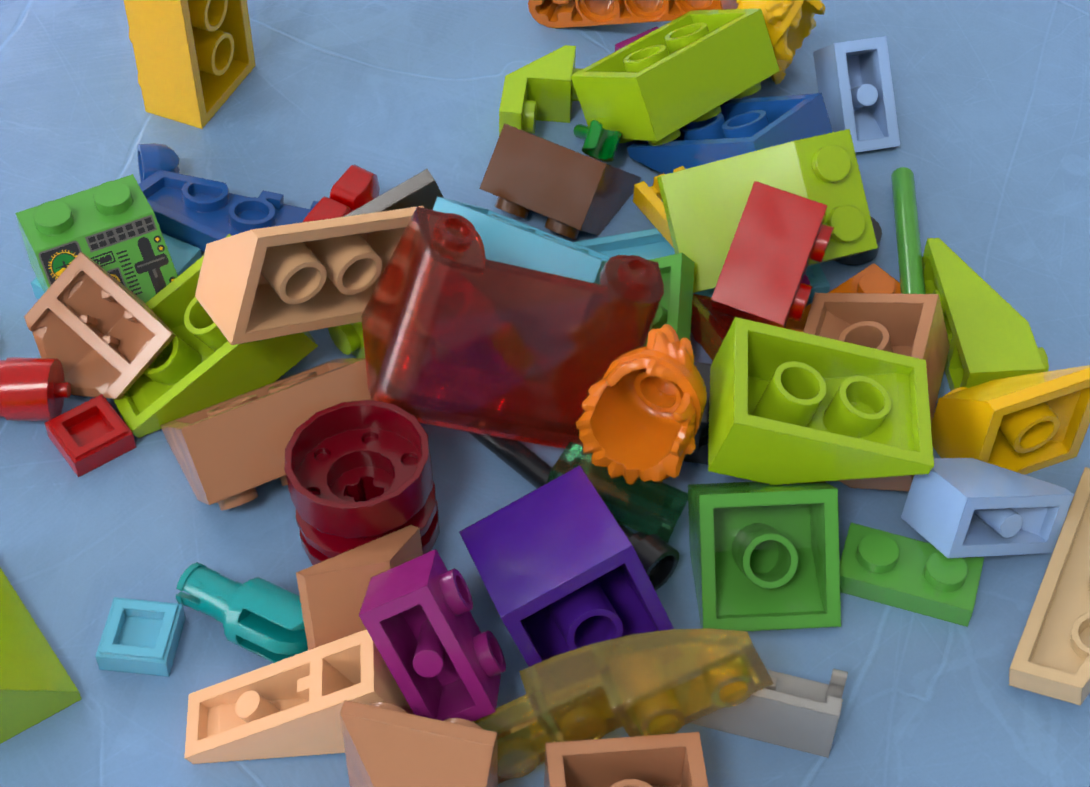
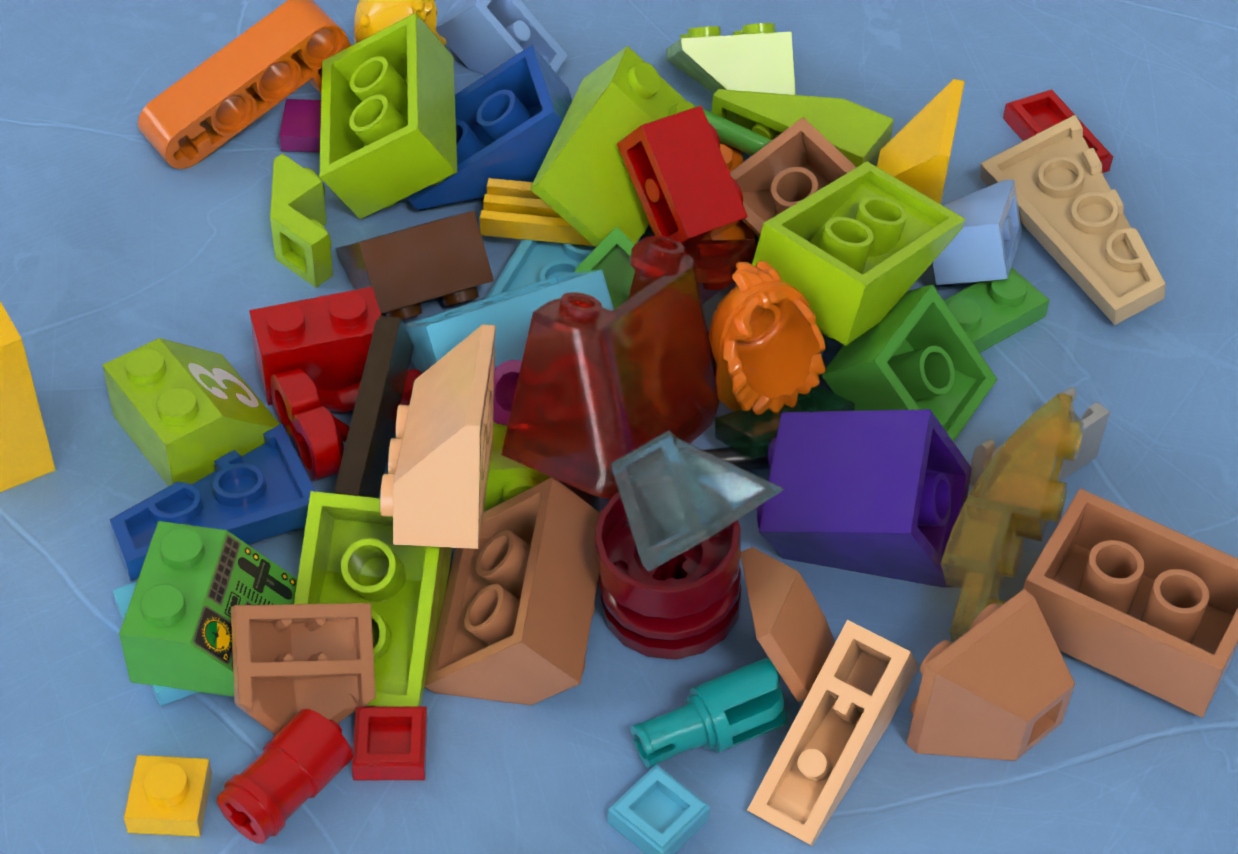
camera: 55 degrees left, 0 degrees up
blue hinge [137,143,180,182] -> none
magenta brick [359,549,506,722] -> none
green hand [573,120,622,162] -> none
none -> lime slope [102,338,280,486]
none -> red brick [249,287,382,405]
none -> clear light blue slope [611,430,785,571]
none -> slope [666,23,796,95]

